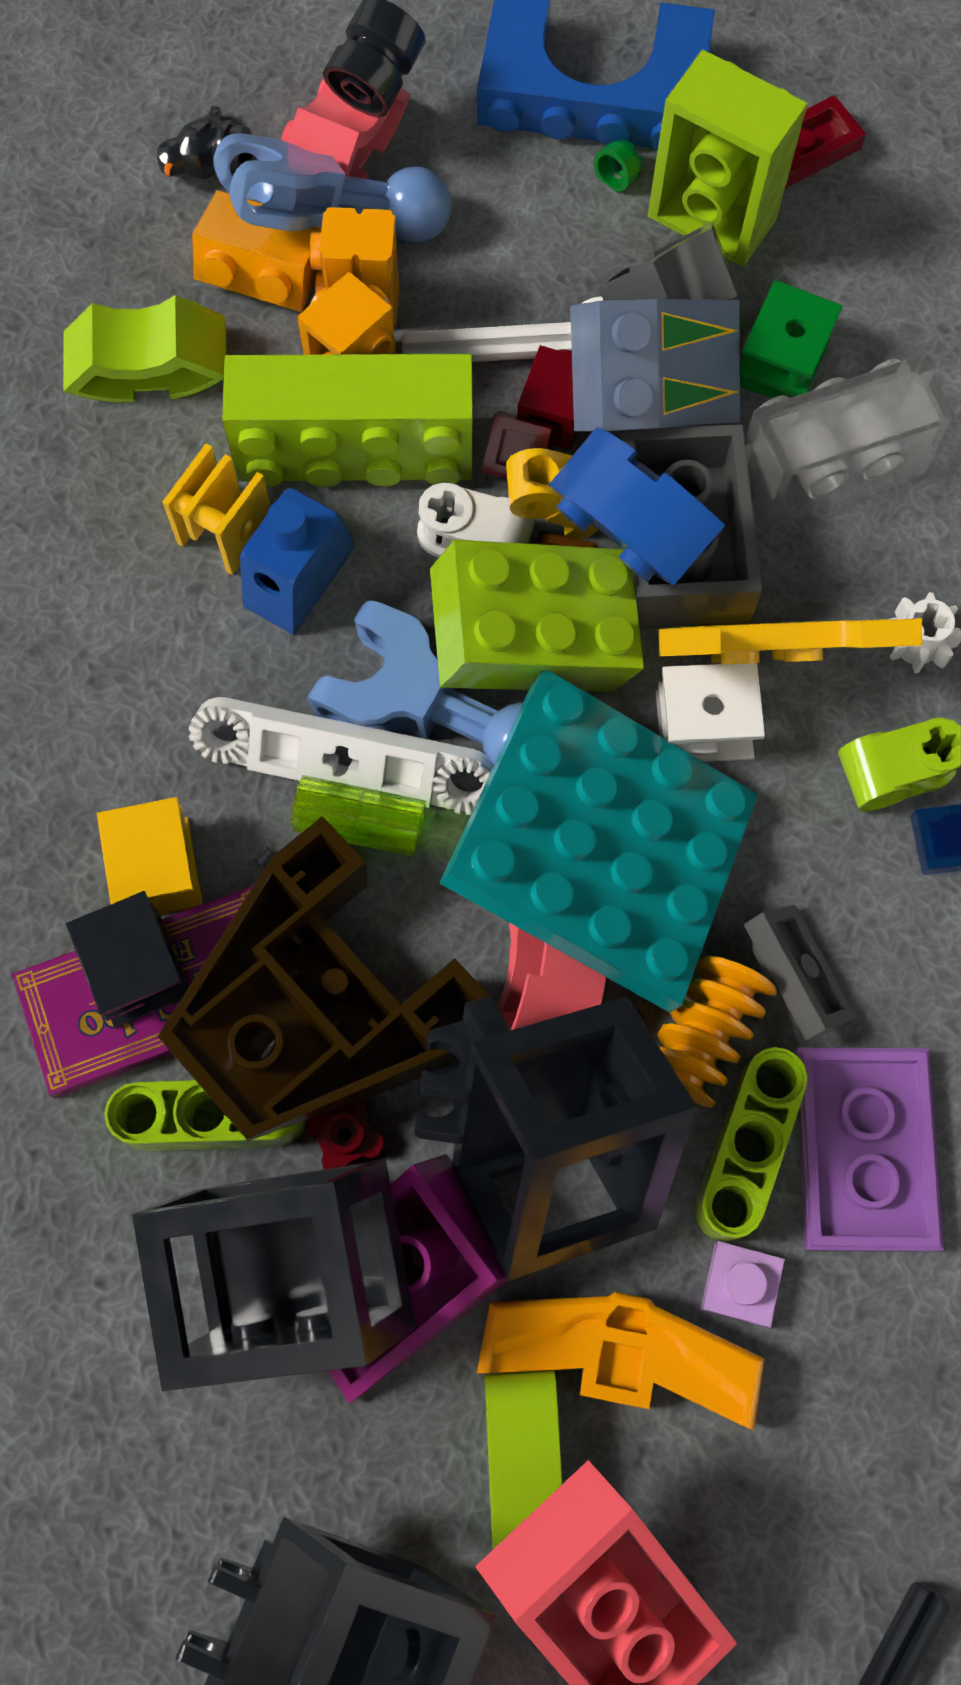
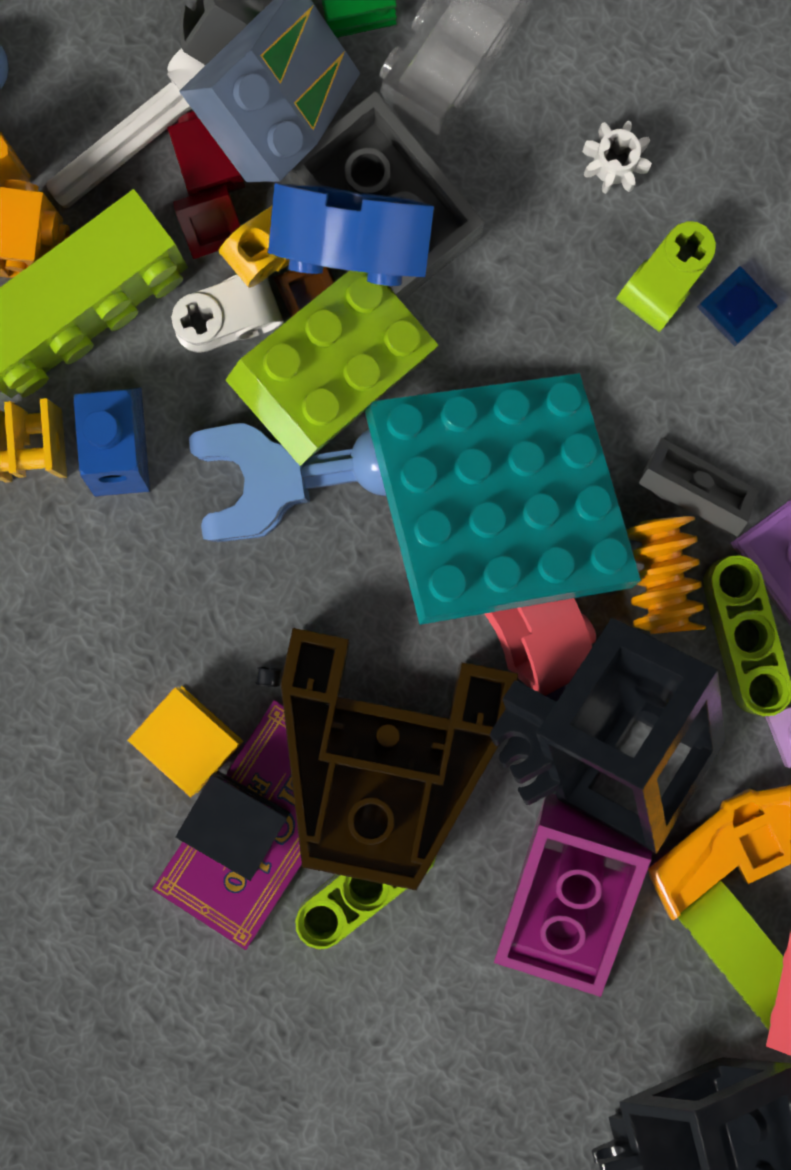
camera: 35 degrees left, 15 degrees up
black piece [132,1159,417,1392] -> none
white piece [188,697,493,815] -> none
clear neon green axle [290,775,427,857] -> none
dark red plate [306,1099,384,1169] -> none
white piece [656,663,765,762] -> none
yellow wing [659,618,922,664] -> none

